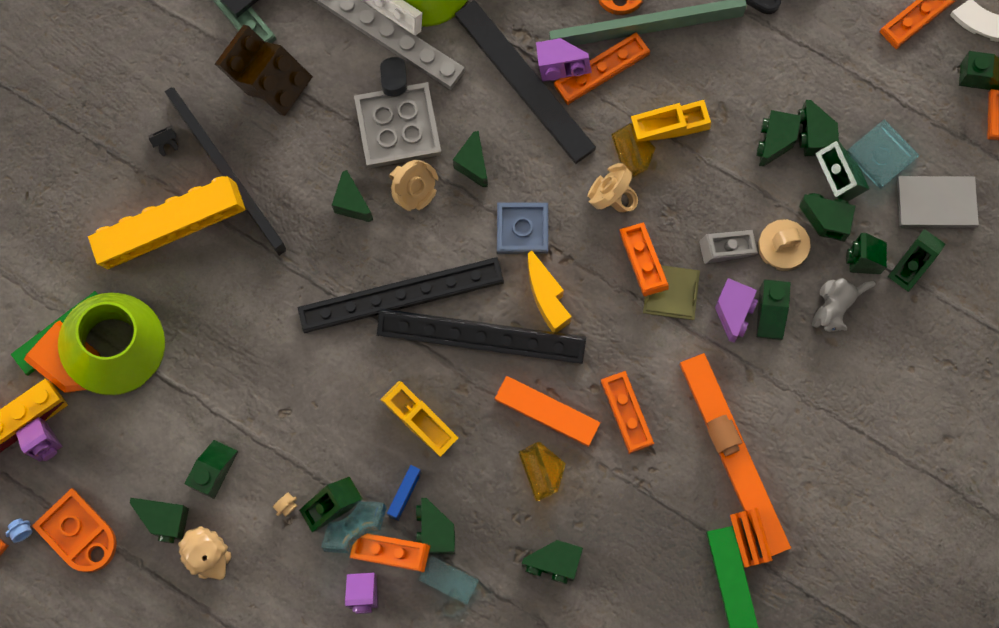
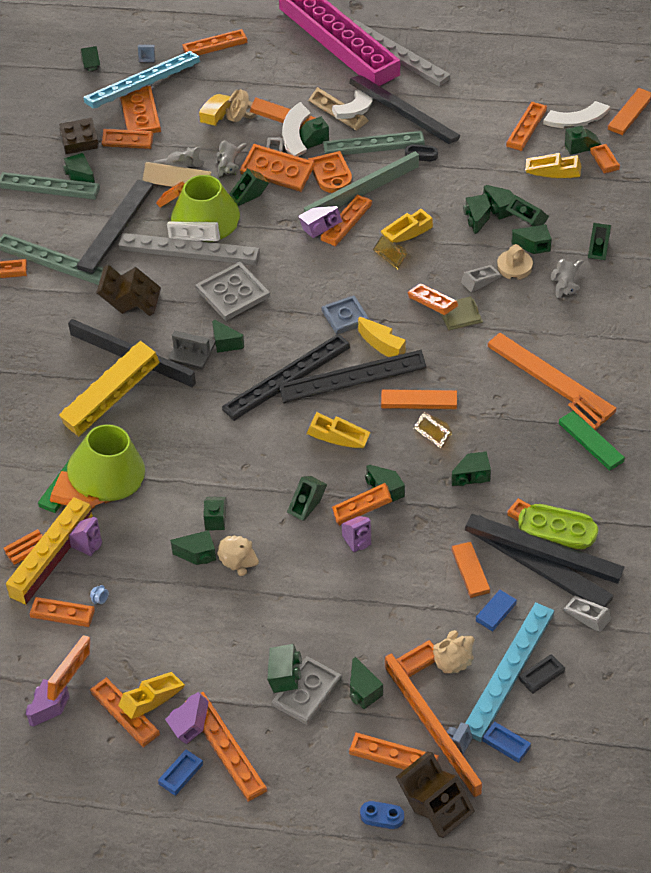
camera: 25 degrees left, 25 degrees down
orange tile [32,488,117,573] -> none
black tile [149,125,178,156] -> none
tan plate [273,492,297,517] -> none
clear light blue tile [321,501,387,553] -> none
black tile [380,57,407,97] -> none
blue tile [387,465,422,521] -> none
tan tile [389,160,438,211] -> none
clear light blue tile [419,556,479,605] -> none
dark green slope [453,131,488,187] -> none
black tile [455,0,596,164] -> none
tan tile [588,163,638,212] -> none
orange tile [601,371,654,454] -> none
medium nougat brick [707,415,742,457] -> none
medium lavender slope [715,278,758,343] -> none
dark green slope [756,279,791,340] -> none
dark green slope [846,233,887,274] -> none
clear light blue tile [847,119,919,189] -> none
light grey tile [897,176,979,228] -> none
none -> dark grey bracket [169,330,215,369]
none -> yellow slope [526,153,581,178]

